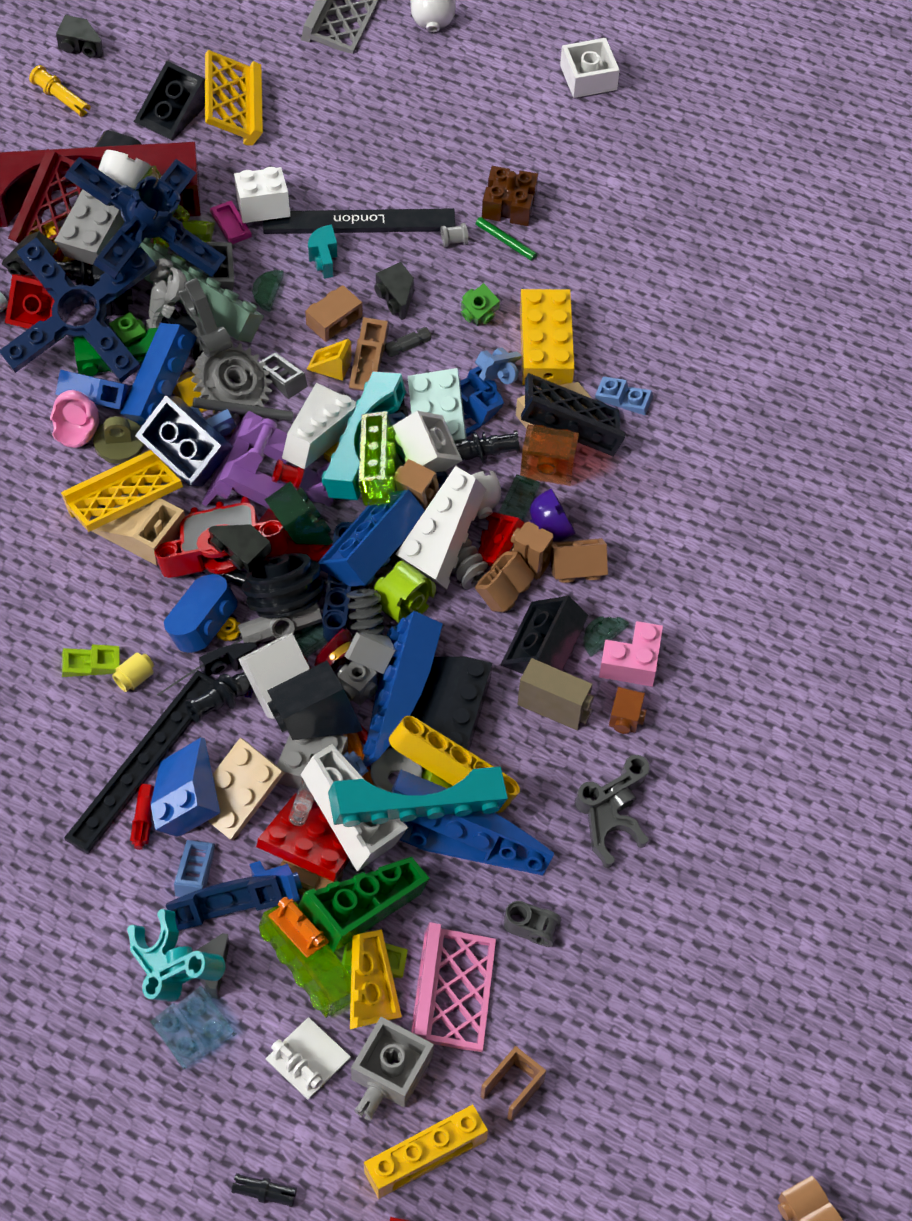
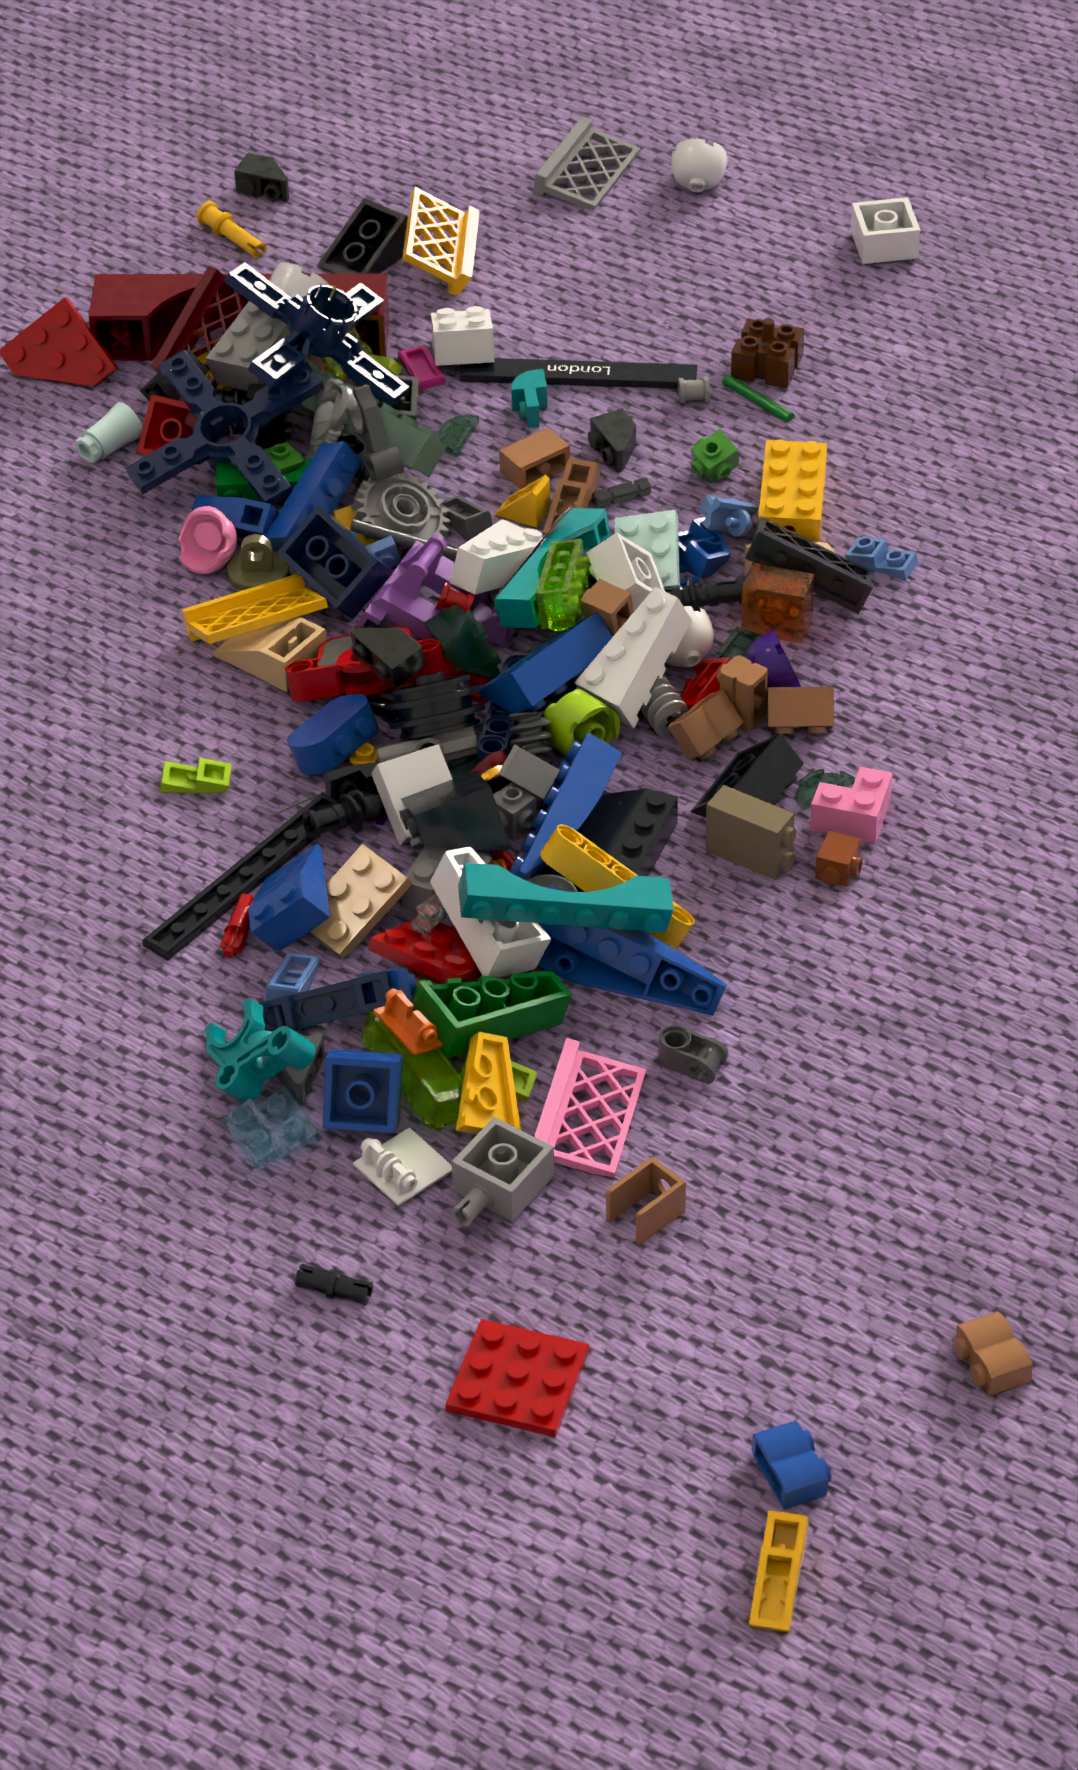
camera: 10 degrees right, 15 degrees down
light yellow brick [112,652,154,692] -> none
yellow brick [364,1104,488,1199] -> none
dark grey piece [575,755,649,868] -> none
none -> blue brick [322,1049,403,1133]
none -> sticker [492,509,569,604]

